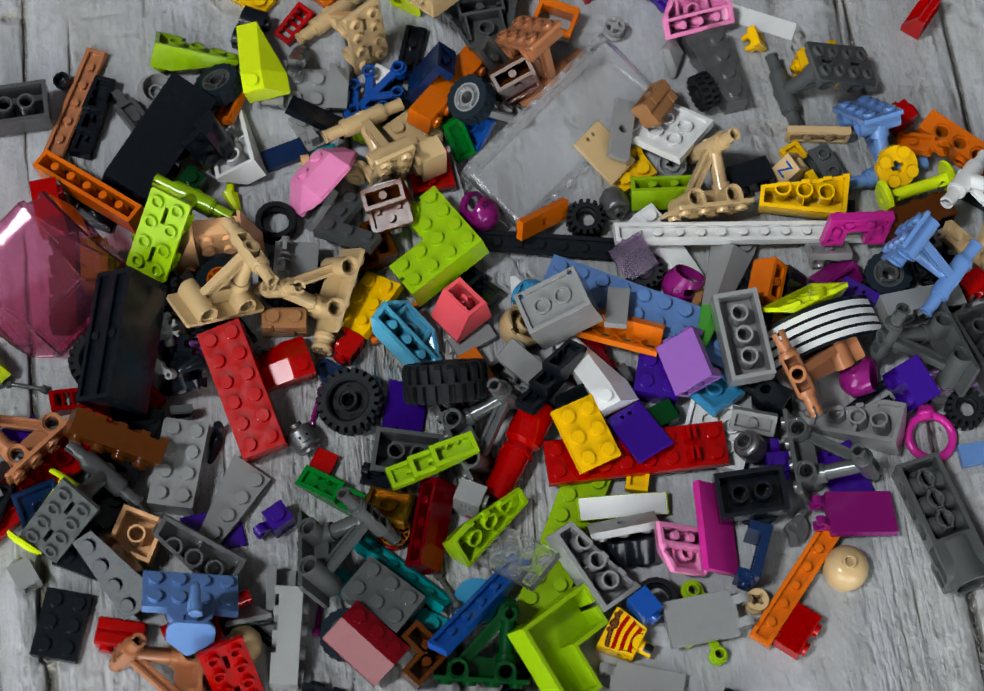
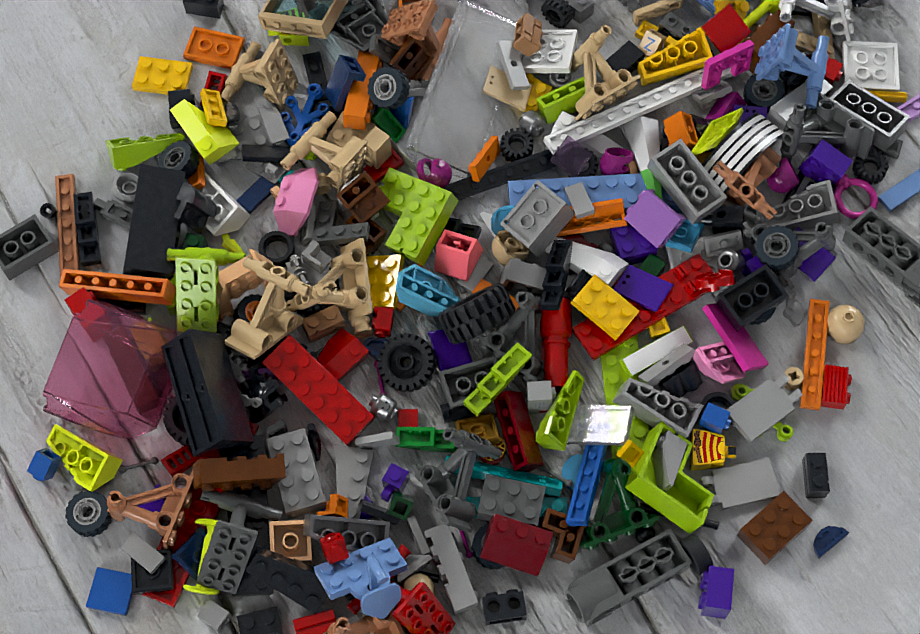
camera: 20 degrees left, 0 degrees up
dark blue panel [732,519,773,591] -> none
magenta tile [808,491,899,537] -> none
none -> yellow plate [200,88,227,127]
none -> light grey panel [301,240,332,274]
none -> orange panel [317,493,349,518]
none -> red brick [320,533,349,564]
none -> light grey tile [355,431,400,450]
none -> black tile [358,499,400,525]
none -> dark green brick [387,491,414,521]
none -> yellow tile [616,439,644,468]
none -> light grey slope [652,430,688,492]
none -> red plate [695,269,735,292]
none -> red tile [700,4,751,53]
none -> black wheel [755,225,799,270]

